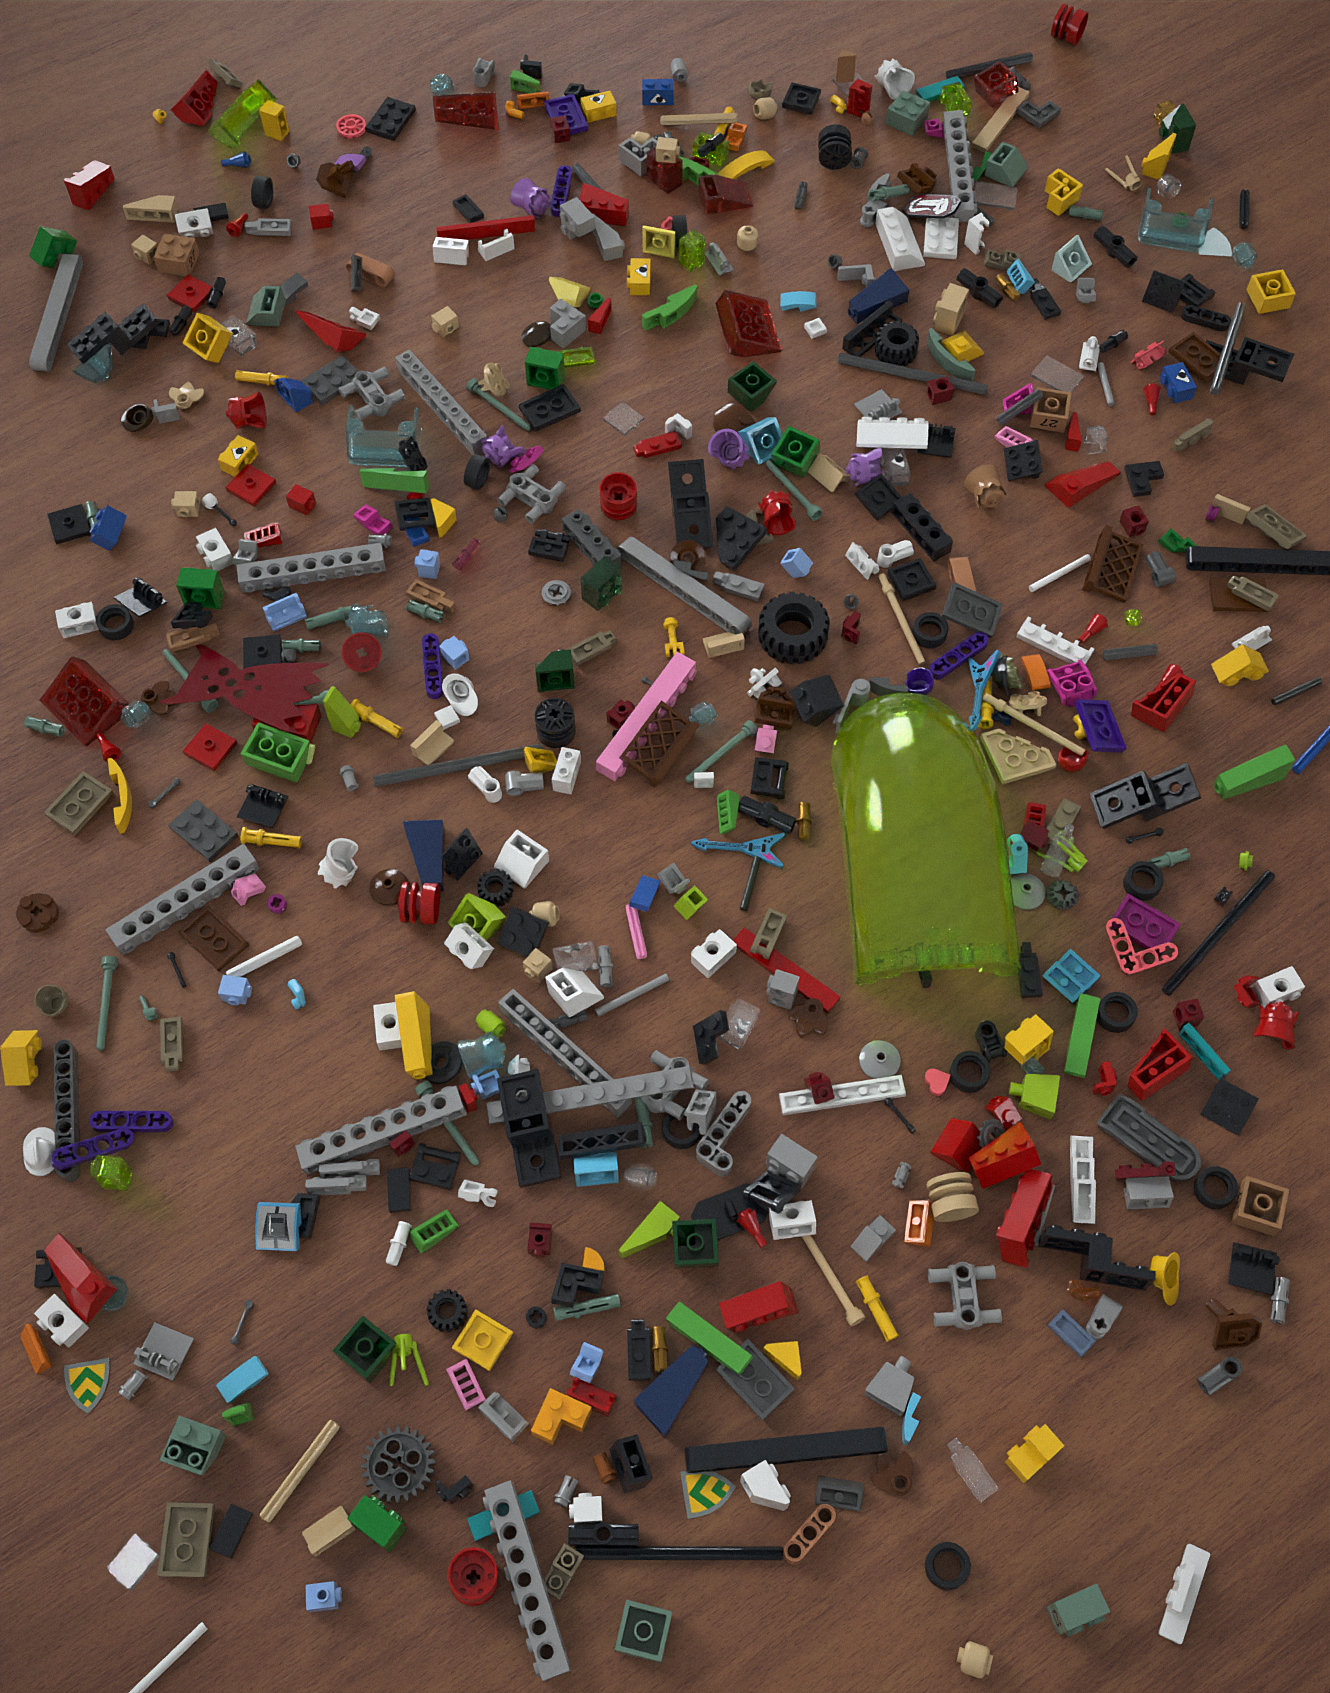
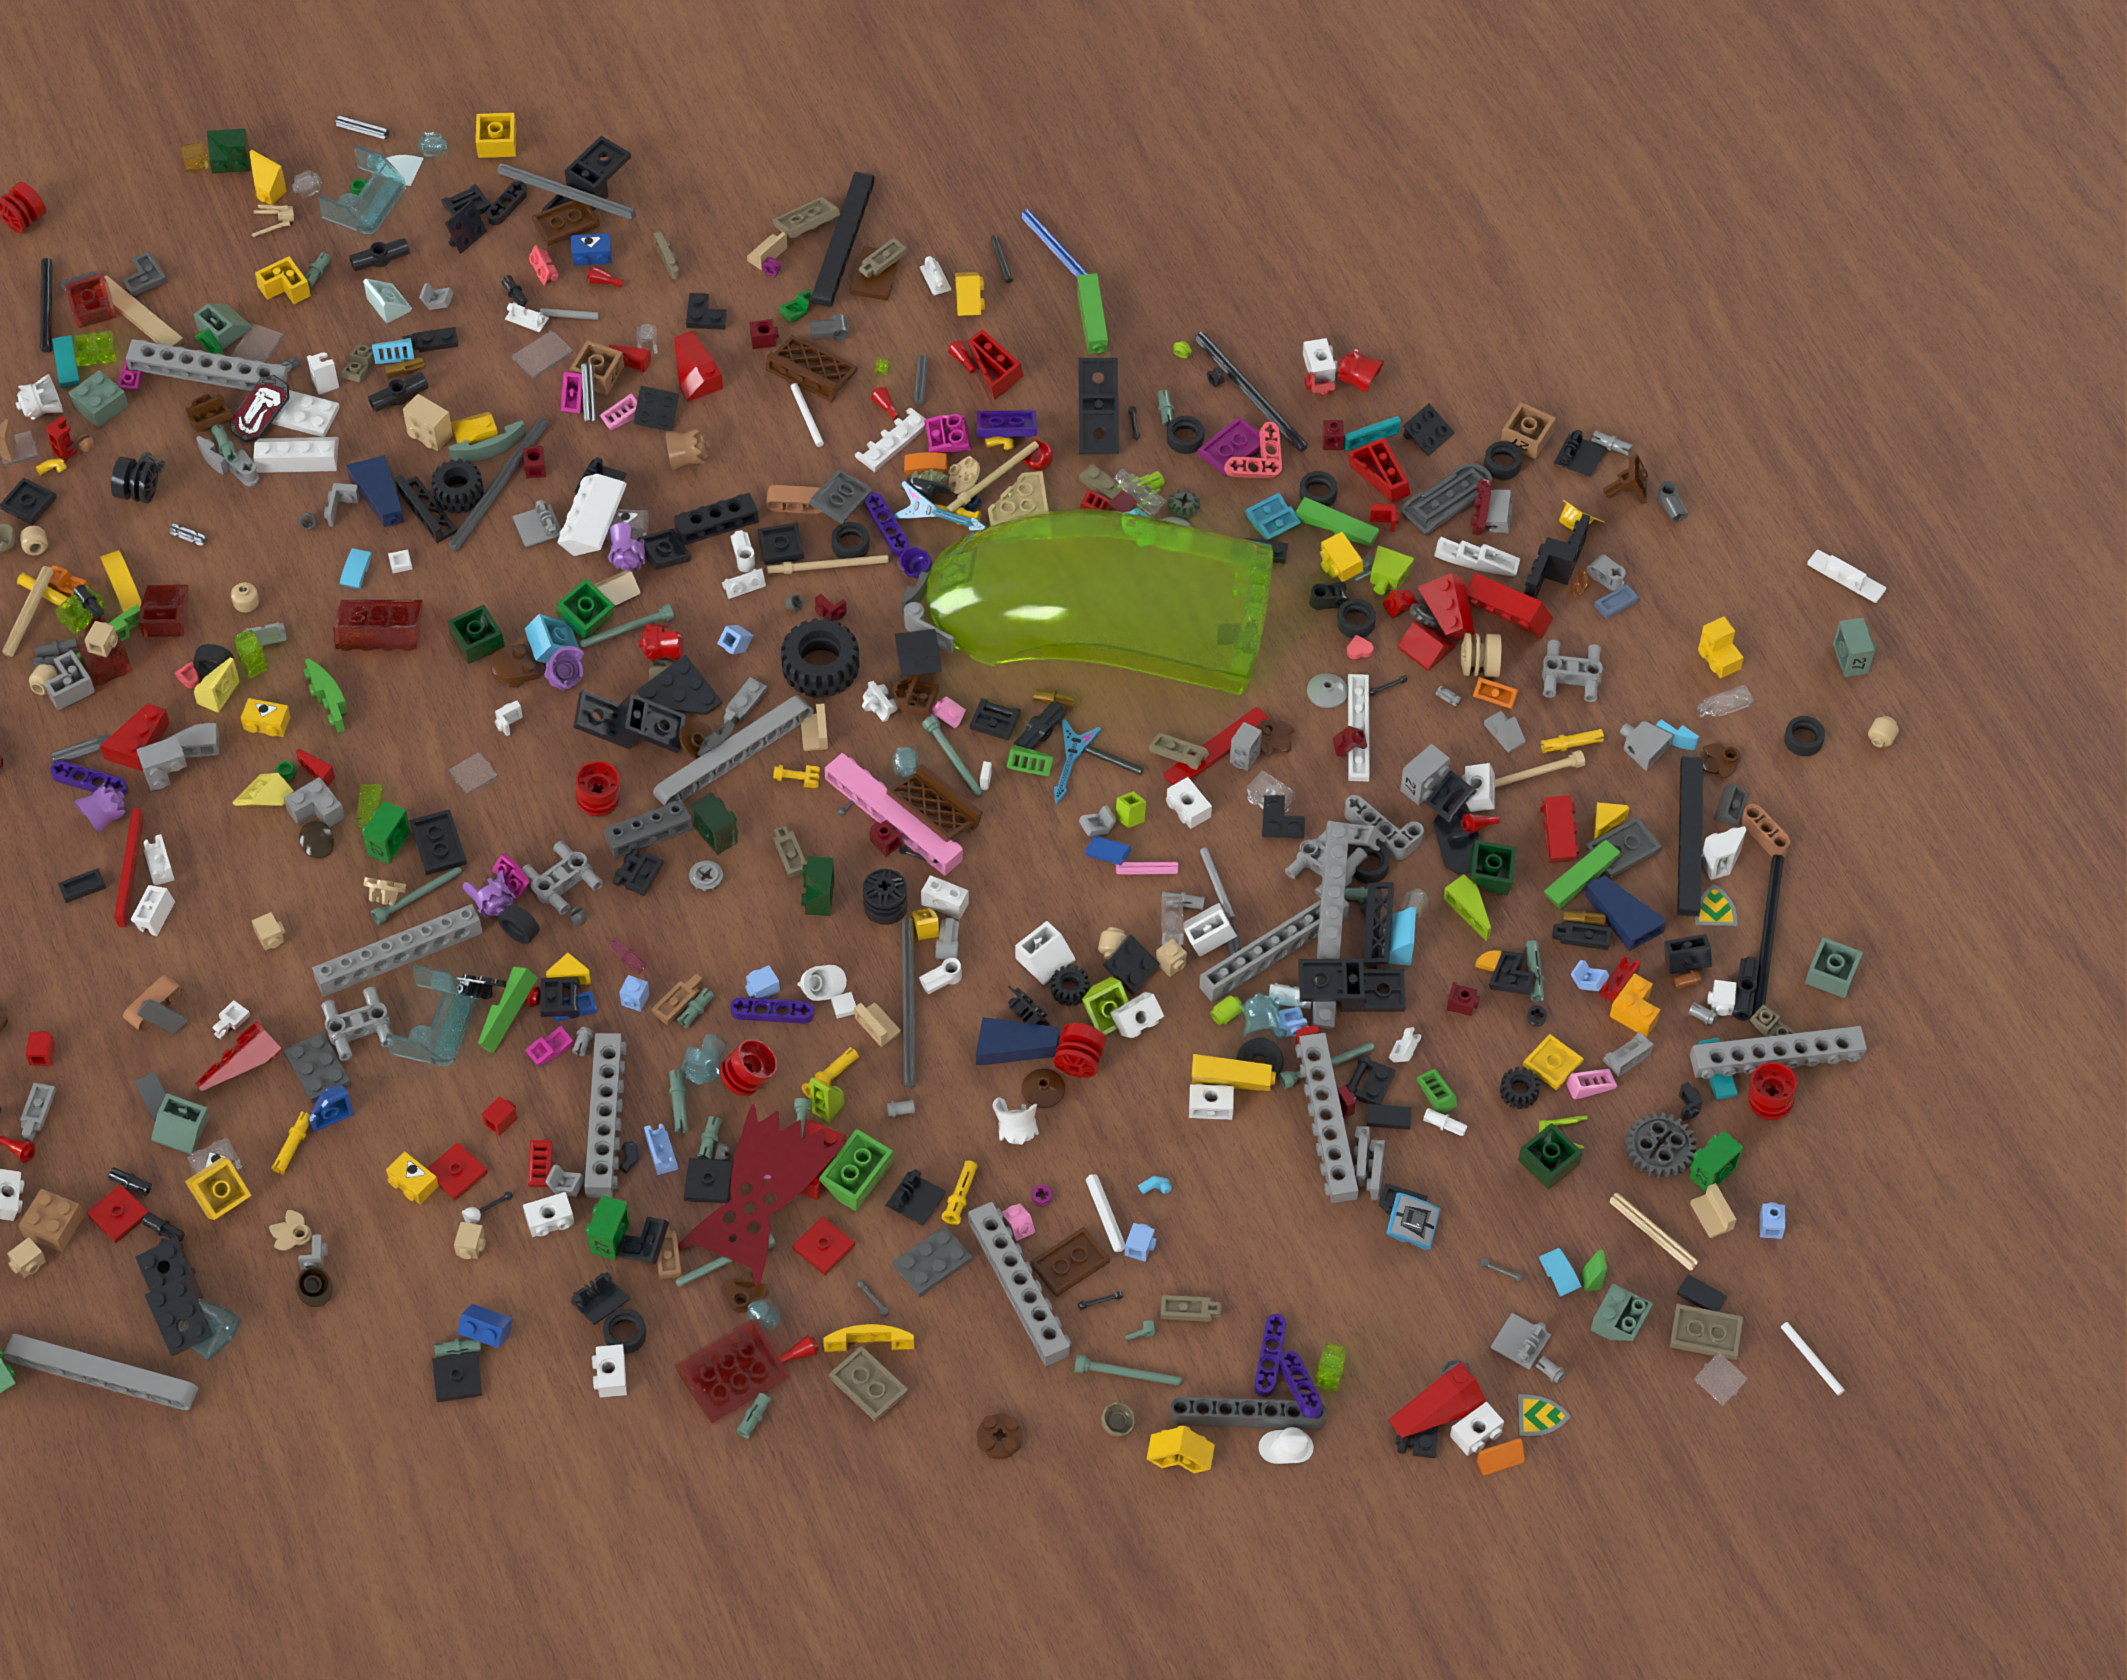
camera: 80 degrees left, 5 degrees down
red hat [226,392,267,429] -> none
red hinge [633,431,682,458] -> none

